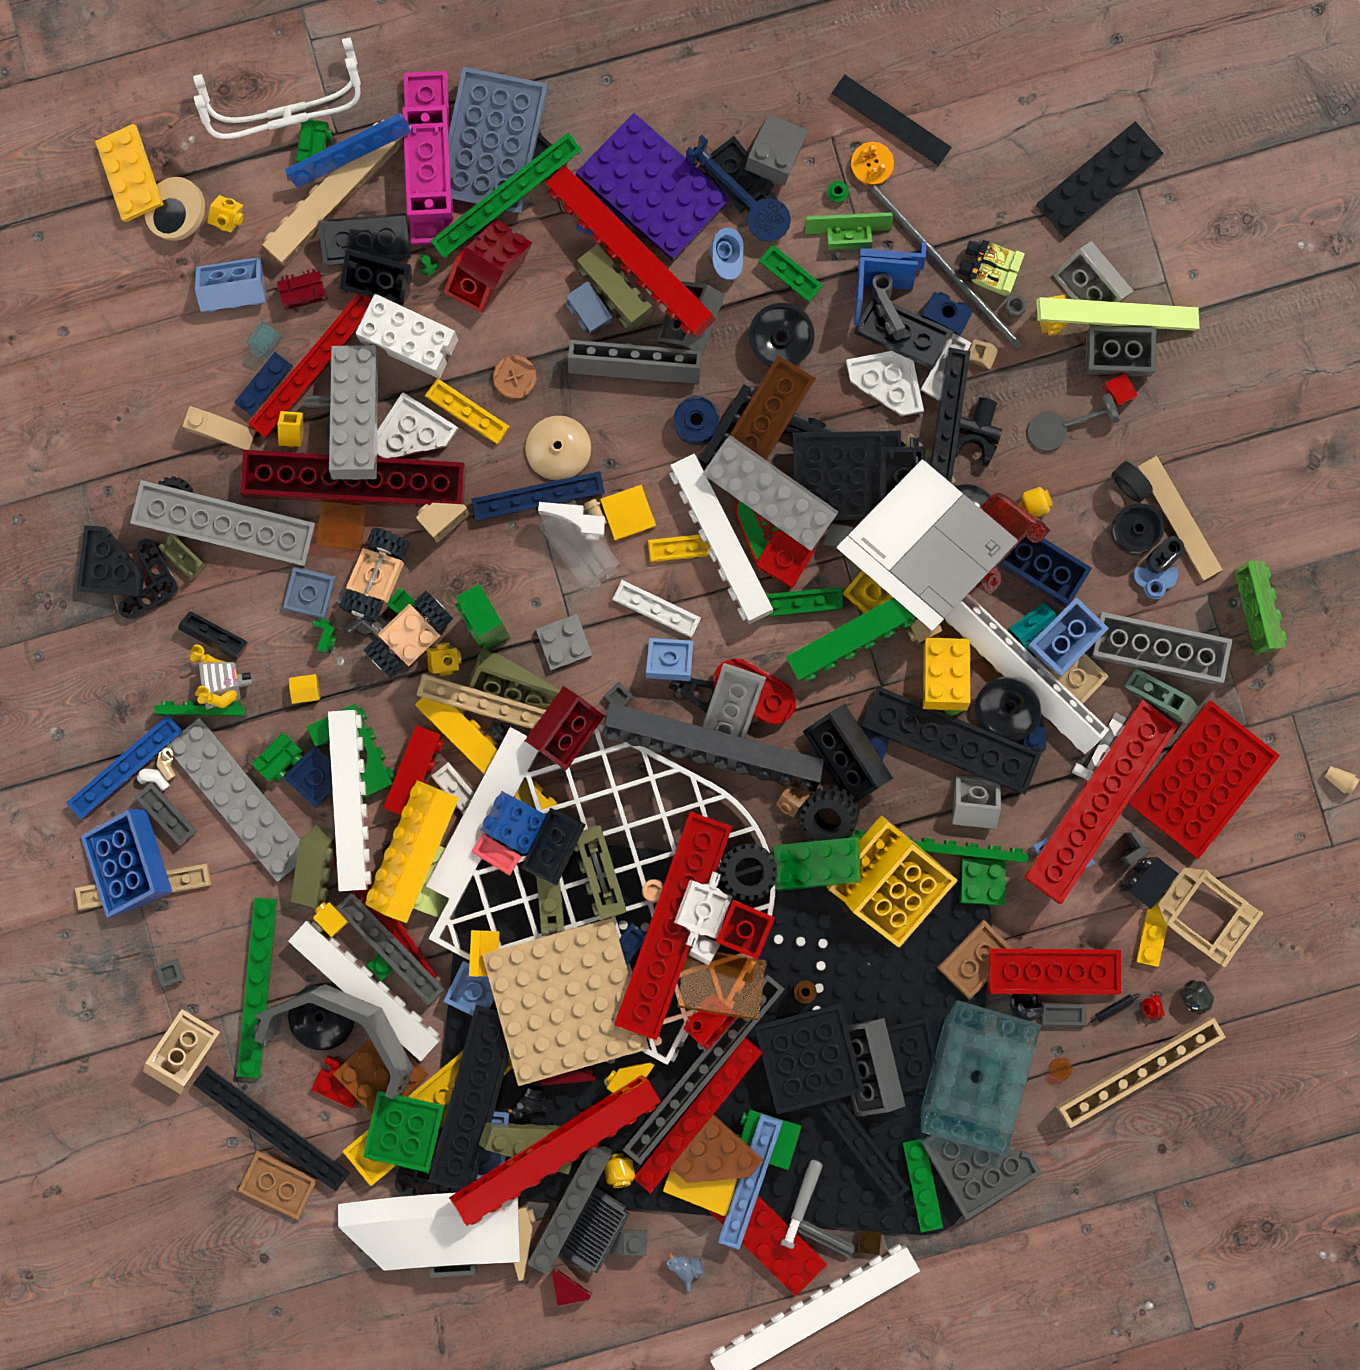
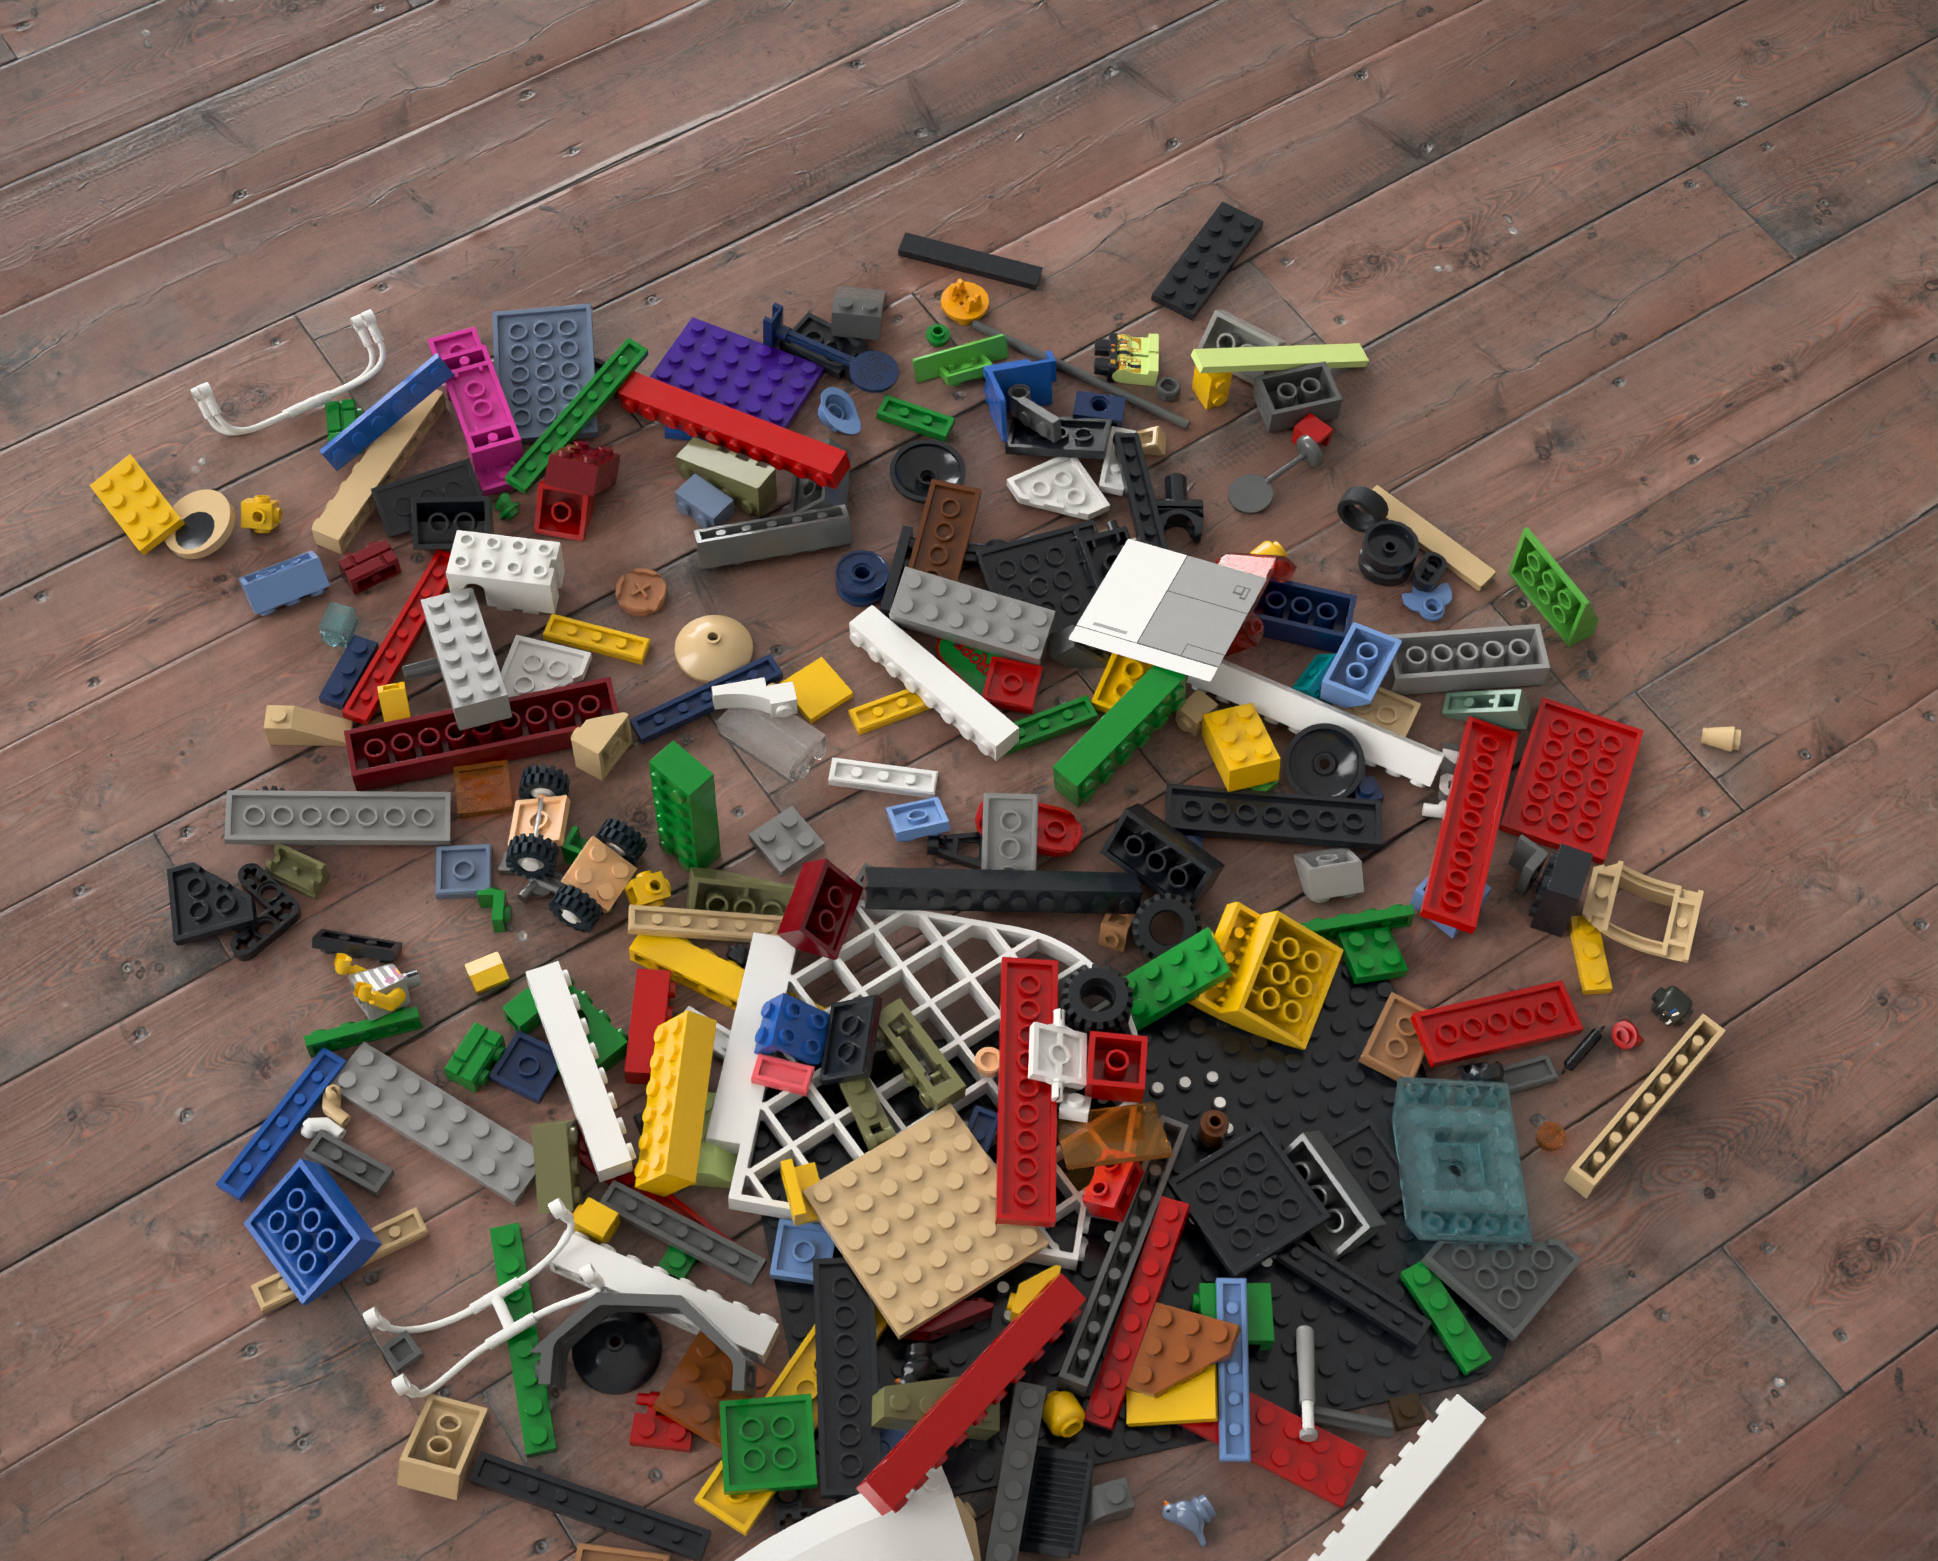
camera: 20 degrees left, 25 degrees down
none -> white bar [363,1198,605,1398]

